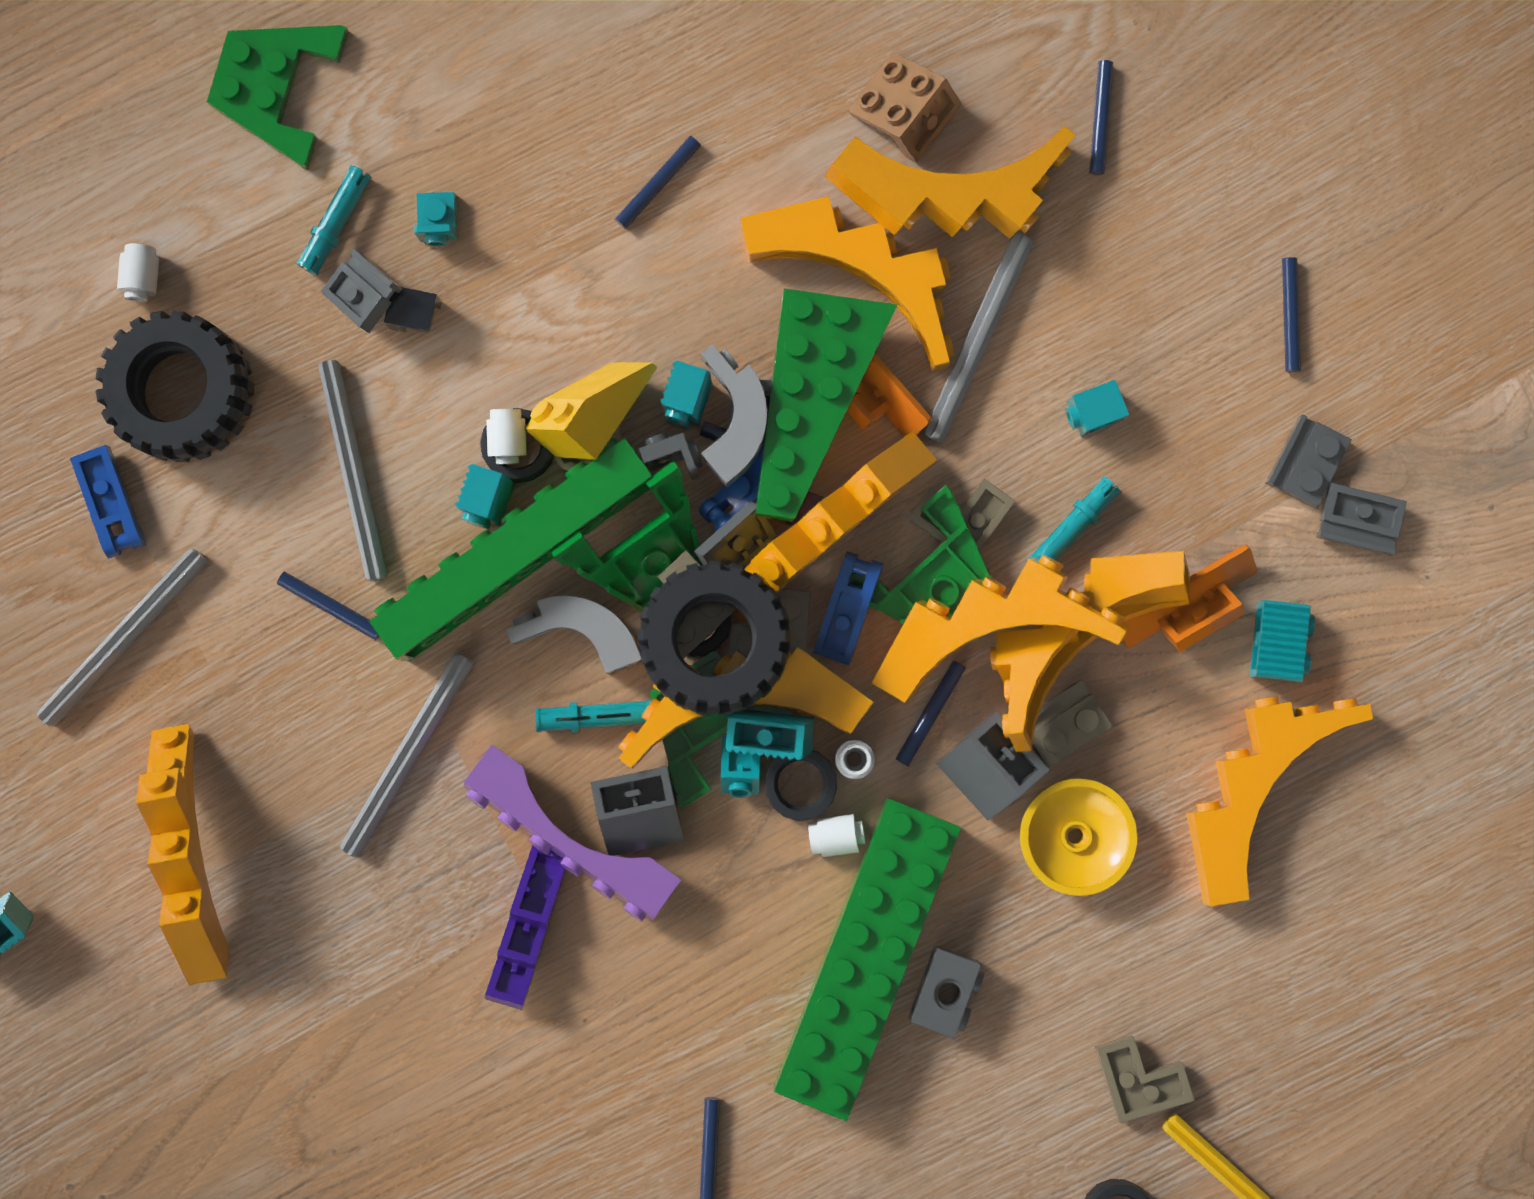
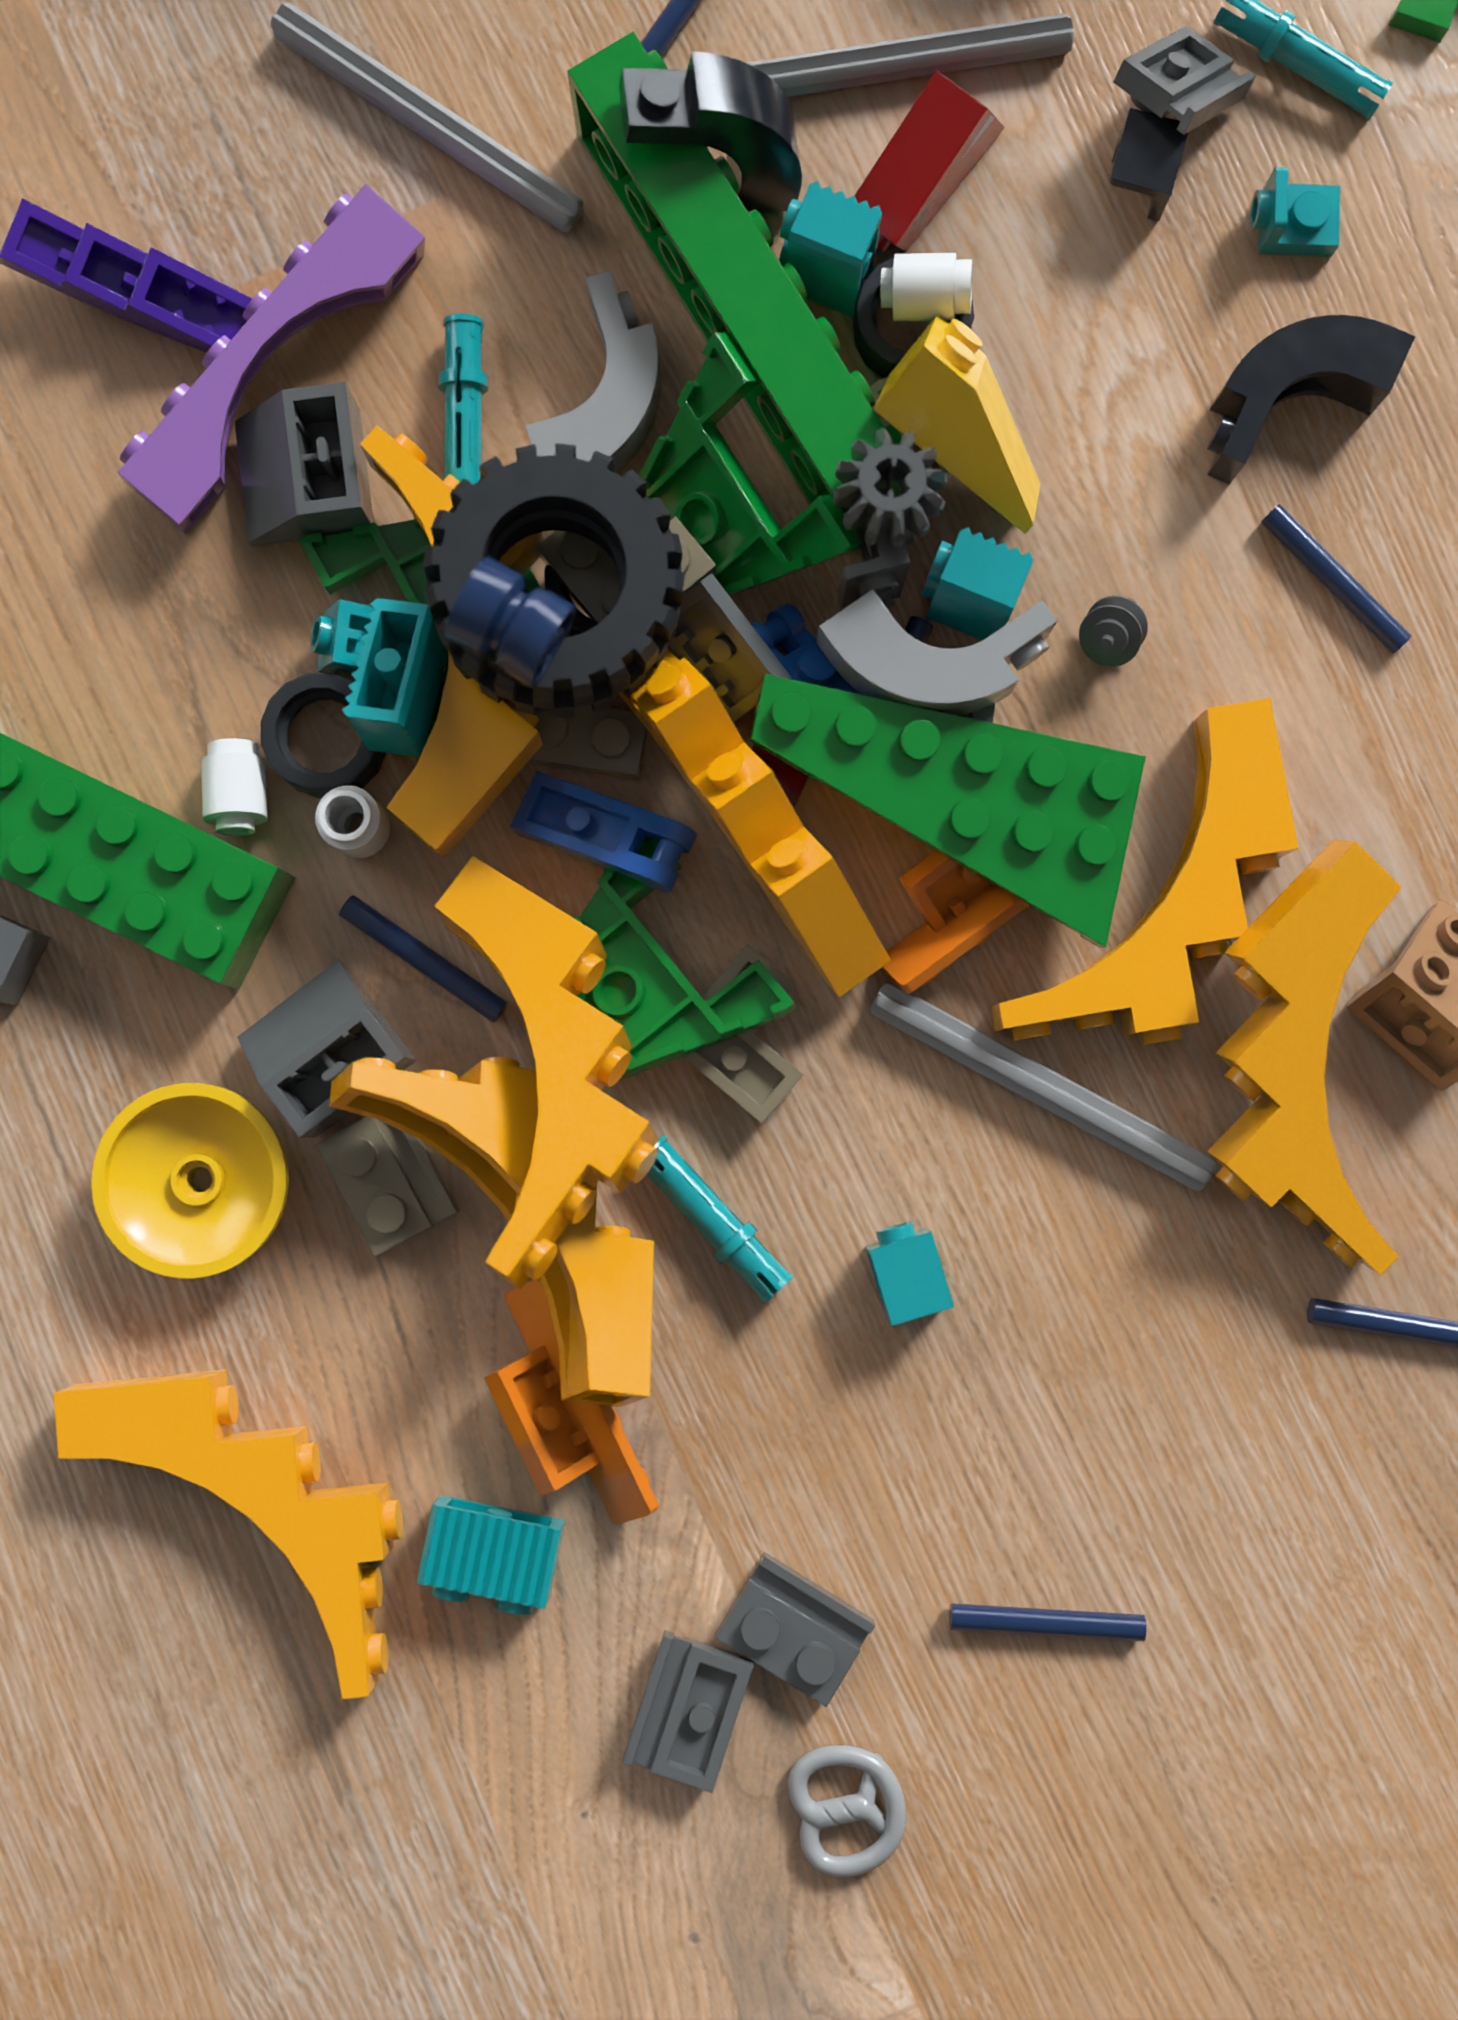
camera: 95 degrees right, 0 degrees up
none -> dark blue wheel [444,557,576,687]
none -> black arch [619,52,802,212]
none -> light grey piece [787,1745,906,1877]
none -> dark grey gear [833,428,947,548]
none -> red slope [855,70,1004,252]
none -> dark grey wheel [1079,595,1148,667]
none -> black arch [1207,315,1416,485]

